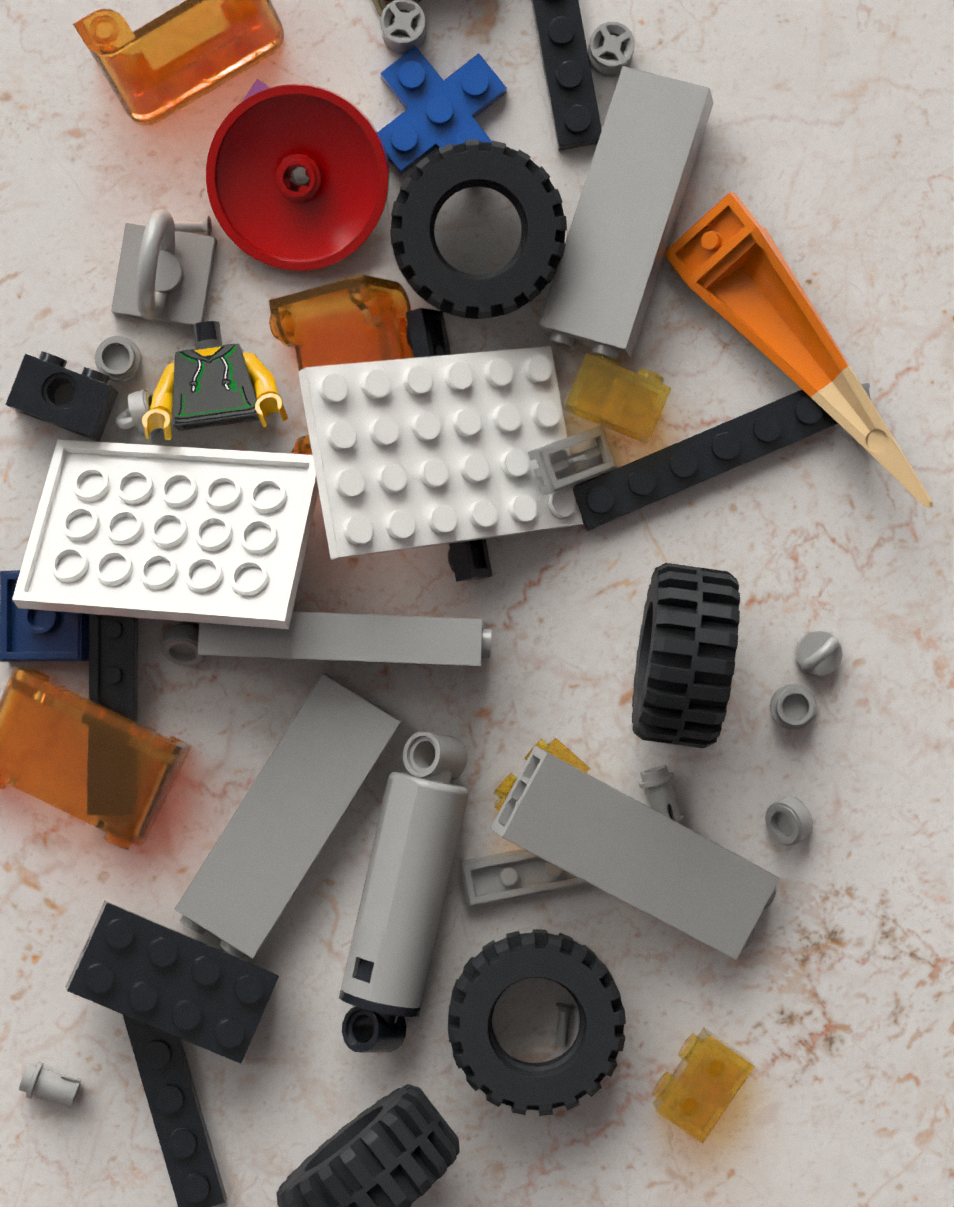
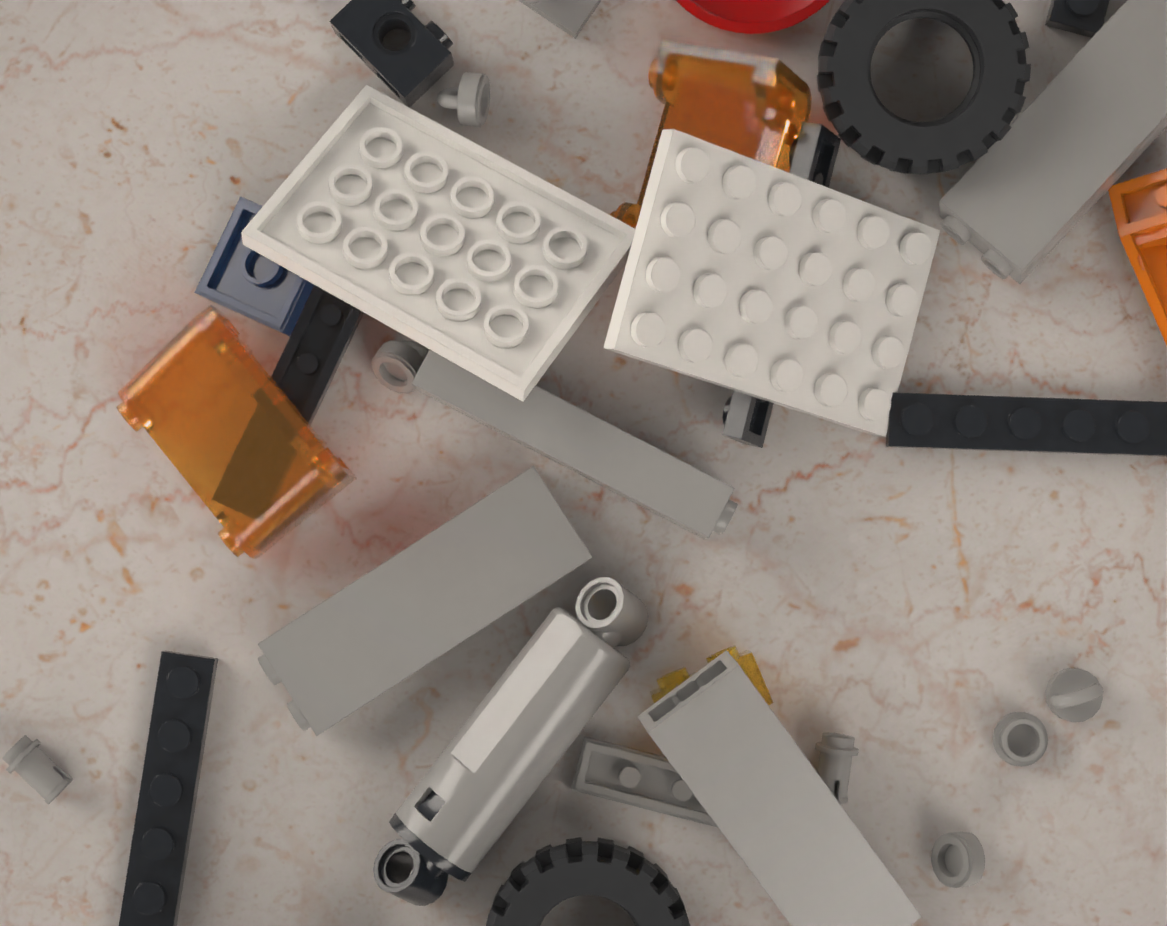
camera: 30 degrees right, 0 degrees up
black brick [65,900,279,1064] -> none
light grey plate [95,336,141,382] -> none
torso [142,321,288,440] -> none
light grey tile [528,425,617,496] -> none
clear yellow brick [563,353,671,444] -> none
black tyre [632,563,740,748] -> none

